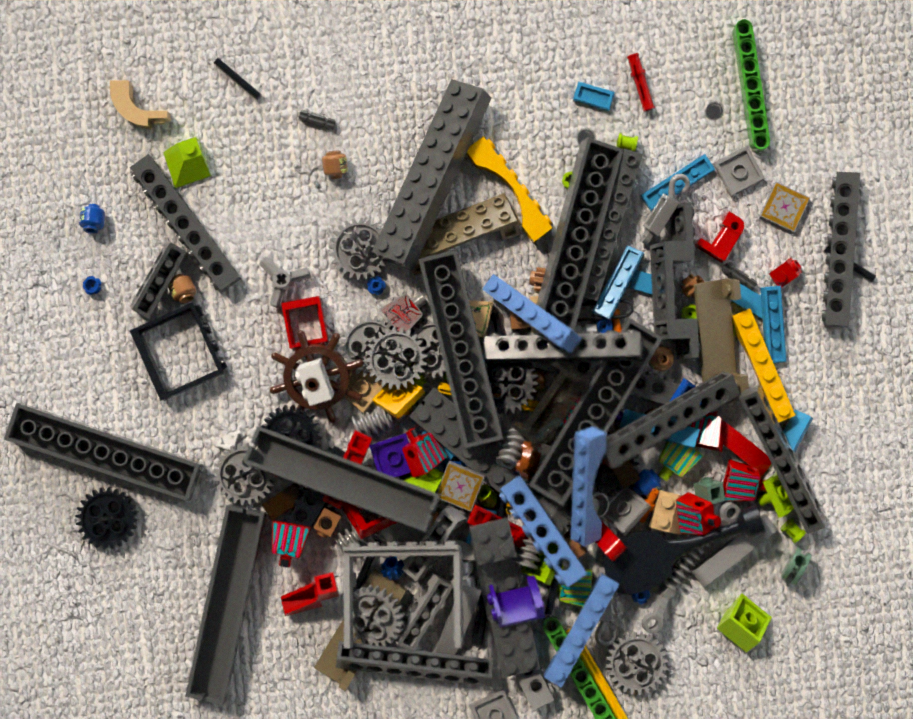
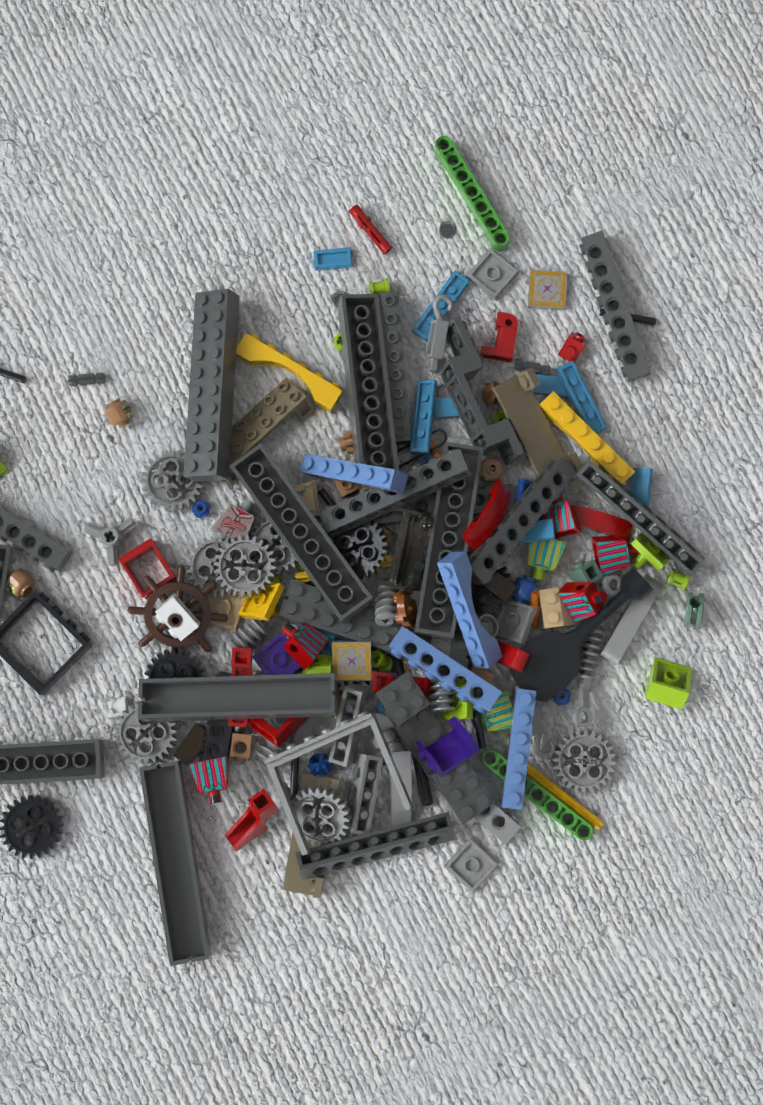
camera: 25 degrees left, 5 degrees down
none -> red slope [462,479,511,550]

